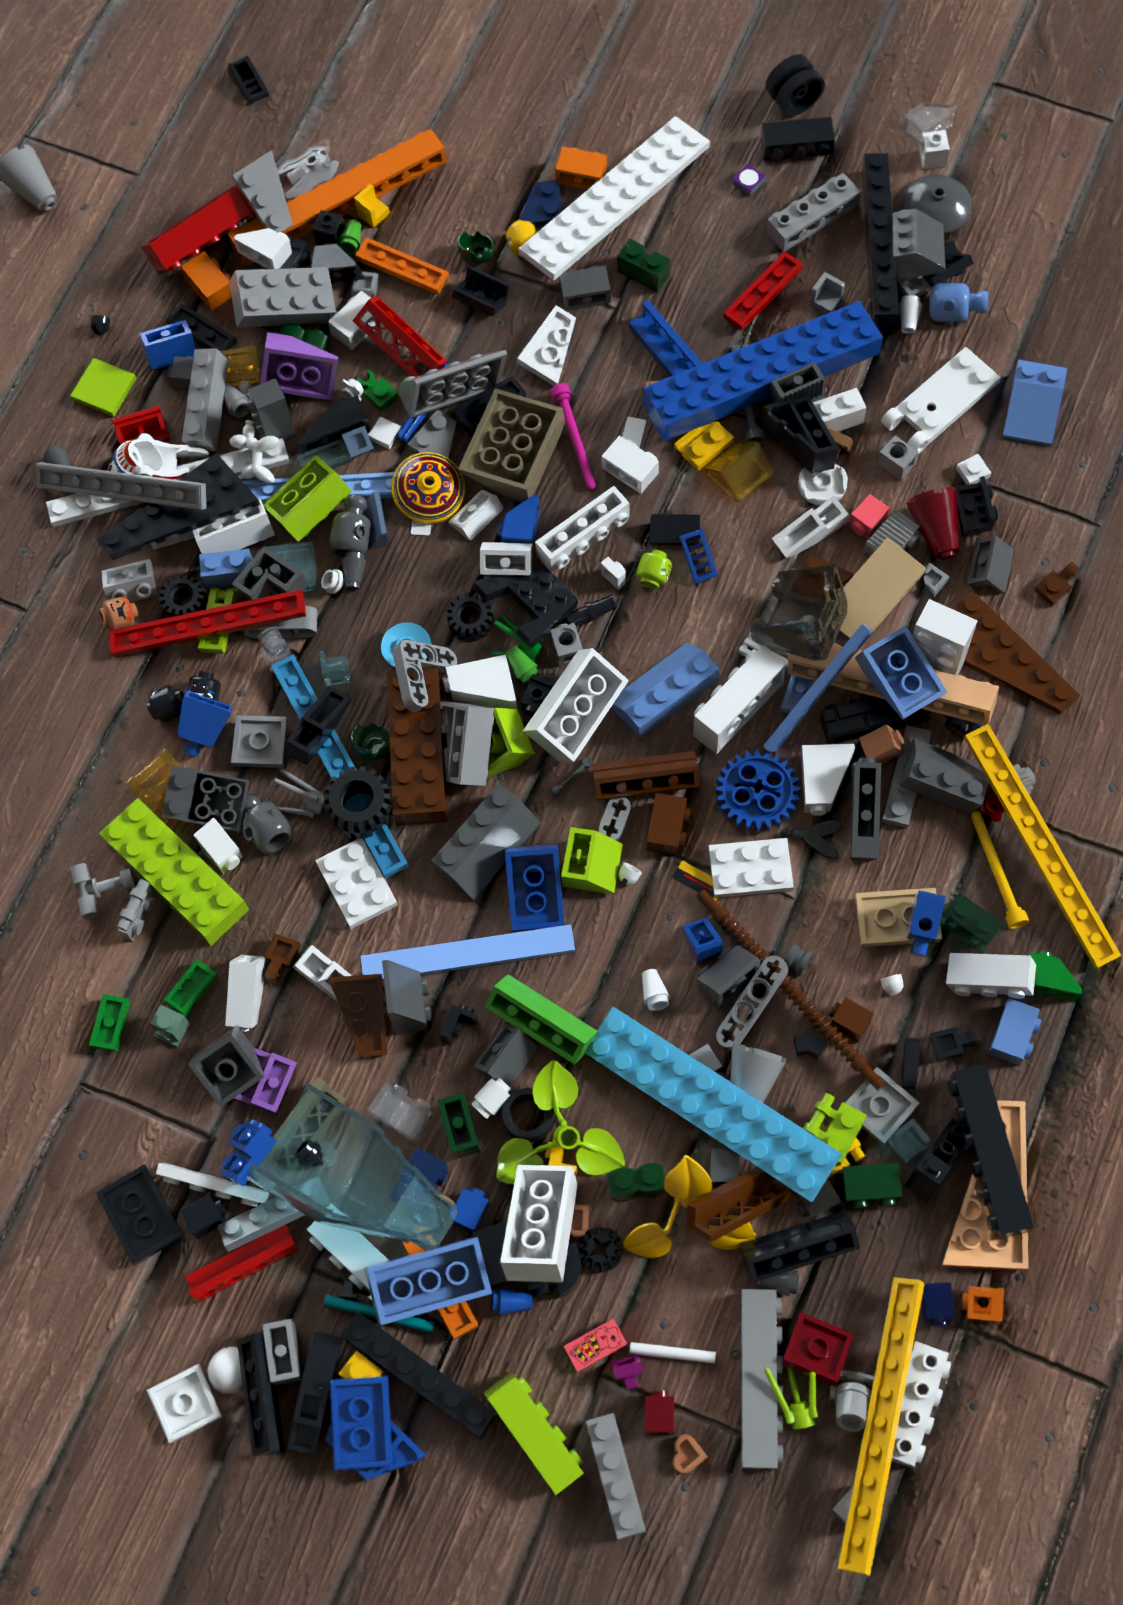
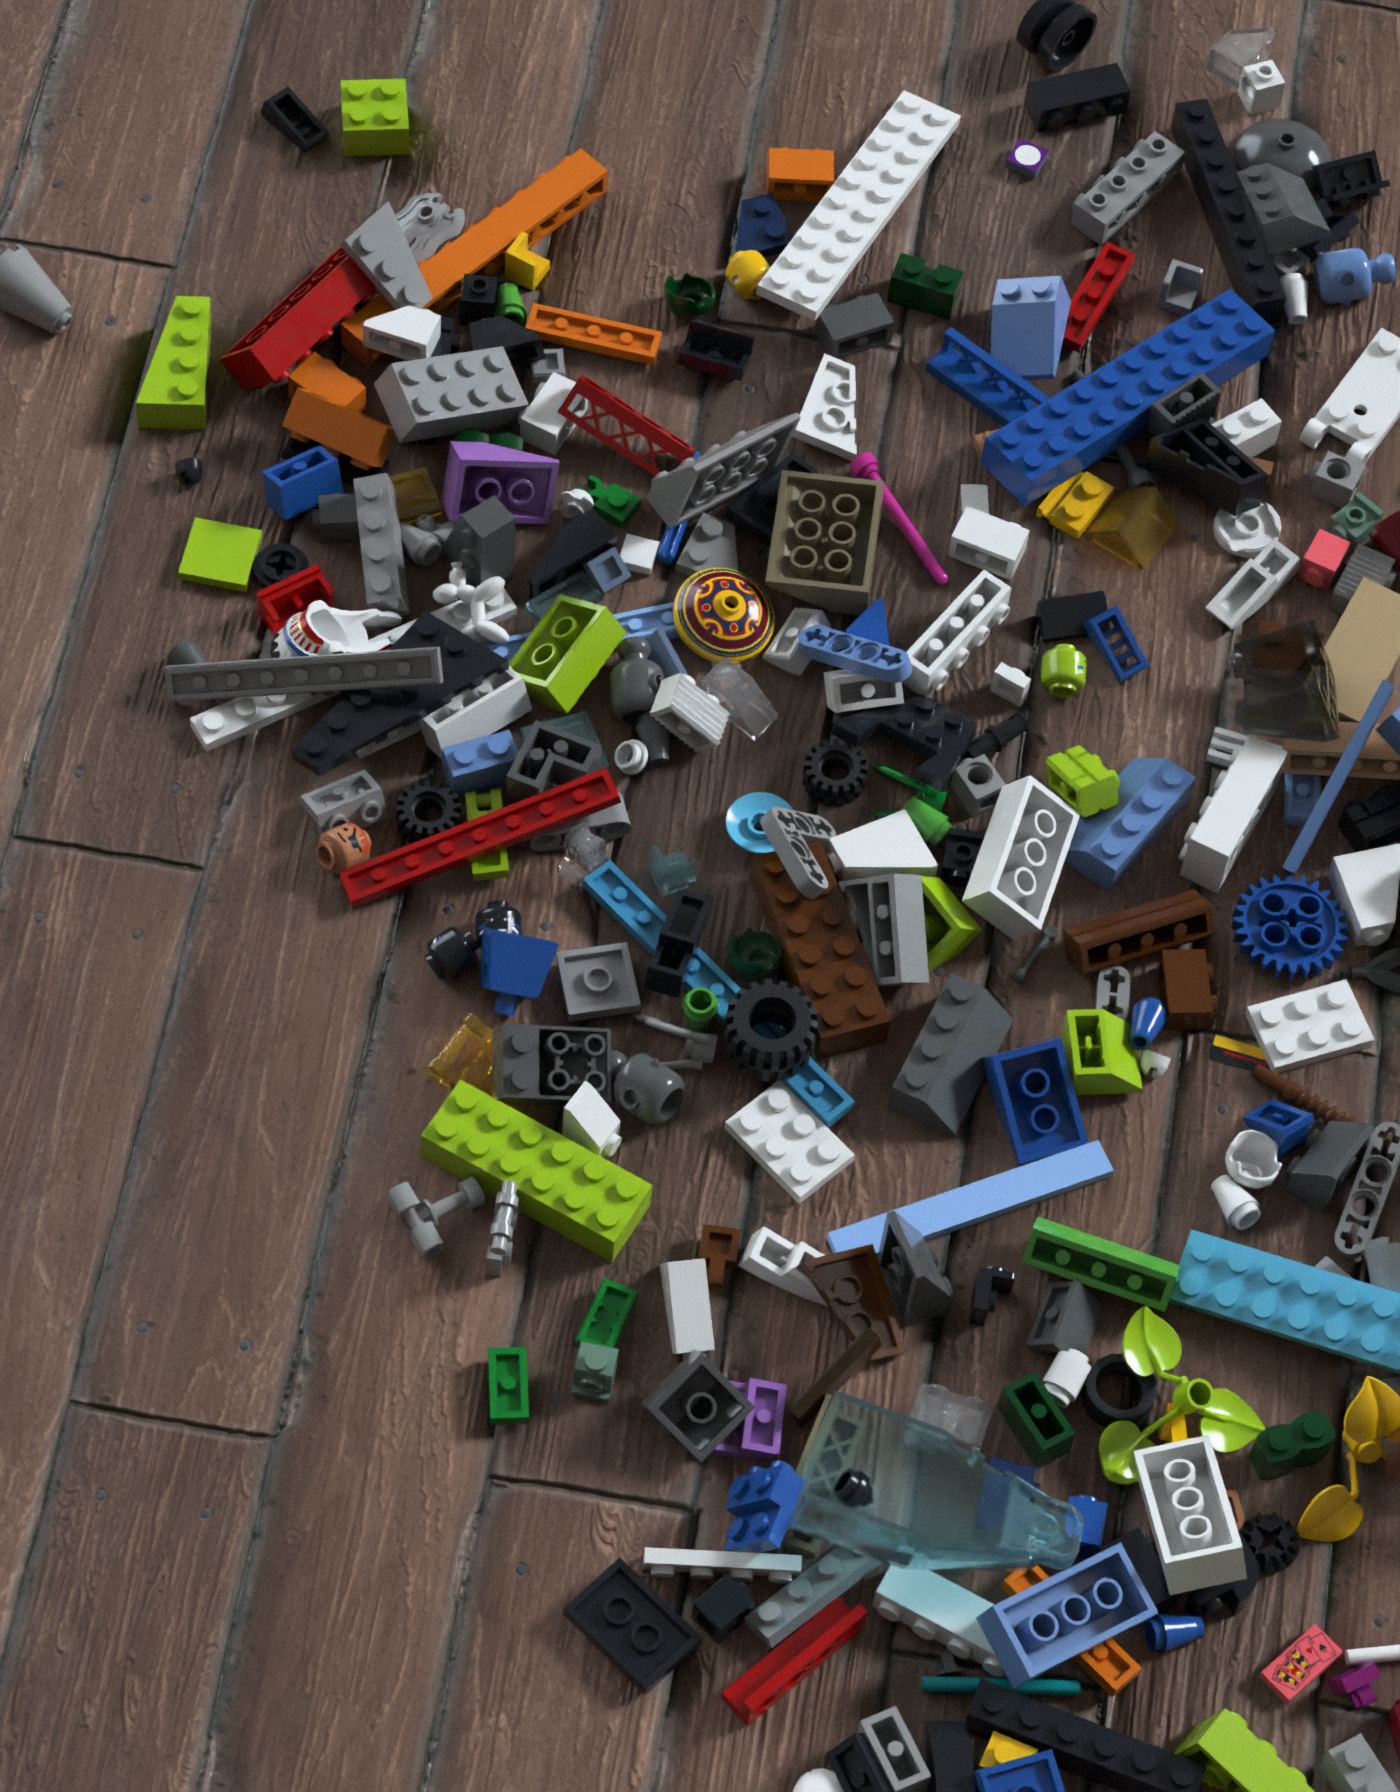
camera: 25 degrees left, 10 degrees down
none -> lime wedge [136,296,211,430]
none -> black gear [253,543,309,588]
none -> orange brick [282,388,396,470]
none -> lime brick [340,79,409,156]
none -> white brick [650,673,730,753]
none -> bright green cone [682,987,719,1033]
none -> clear slope [702,657,778,740]
none -> dark brown tile [789,1328,882,1427]
none -> medium blue beam [798,625,912,683]
none -> medium blue slope [990,276,1071,380]
none -> lime brick [1045,745,1121,818]
none -> blue cone [1129,997,1168,1050]
none -> white hair [1225,1130,1282,1189]
none -> black bracket [1312,150,1391,207]
none -> sand green brick [1327,492,1384,554]

